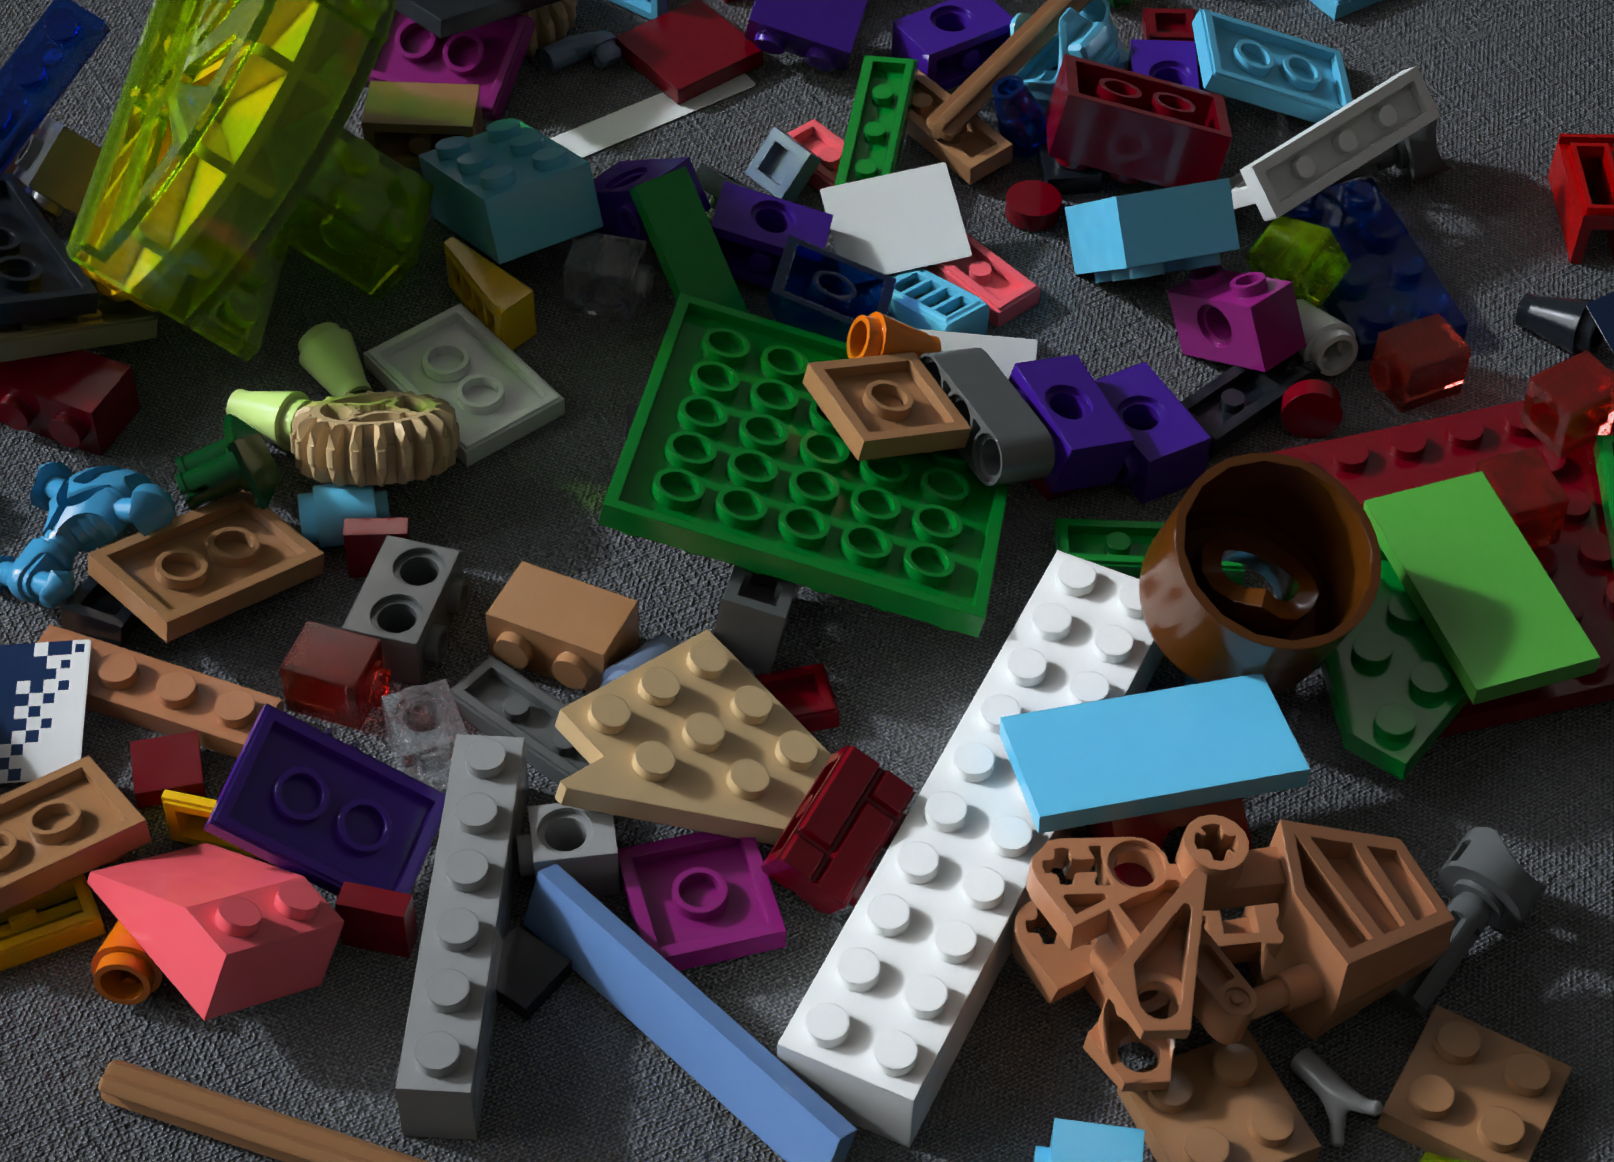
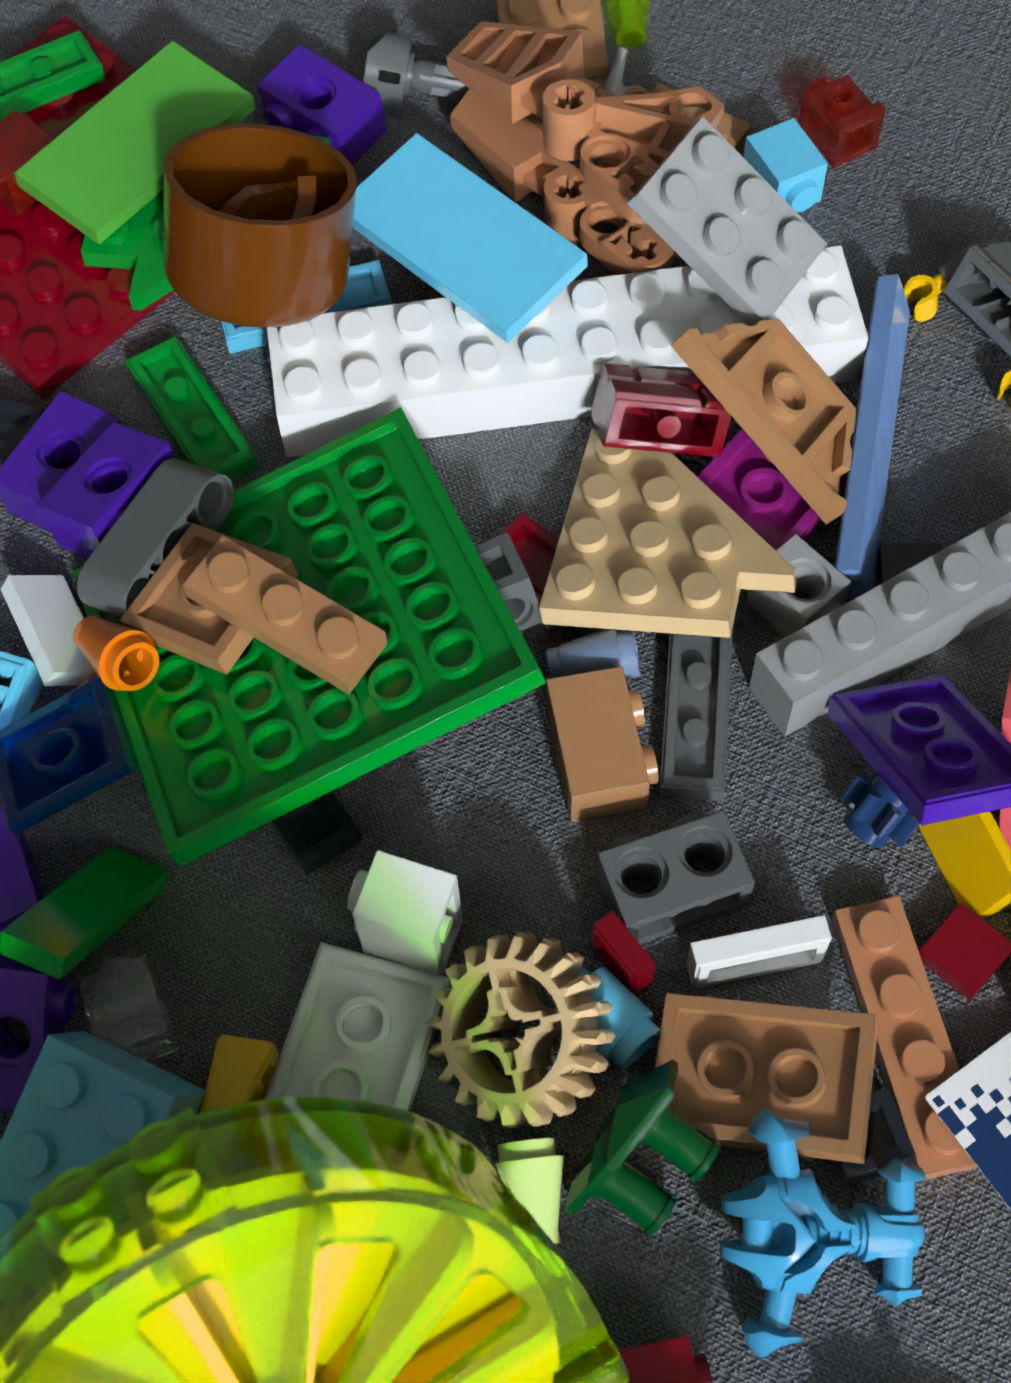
camera: 120 degrees left, 15 degrees up
clear red brick [280,620,391,730] -> none
dark red tile [335,881,418,958] -> none
clear brick [381,679,468,790] -> none
none -> medium nougat plate [183,535,387,695]
none -> dark purple brick [257,44,387,165]
none -> brick [347,850,463,976]
none -> light grey plate [627,116,827,326]
none -> medium nougat wing [670,319,857,524]
none -> white tile [686,915,832,989]

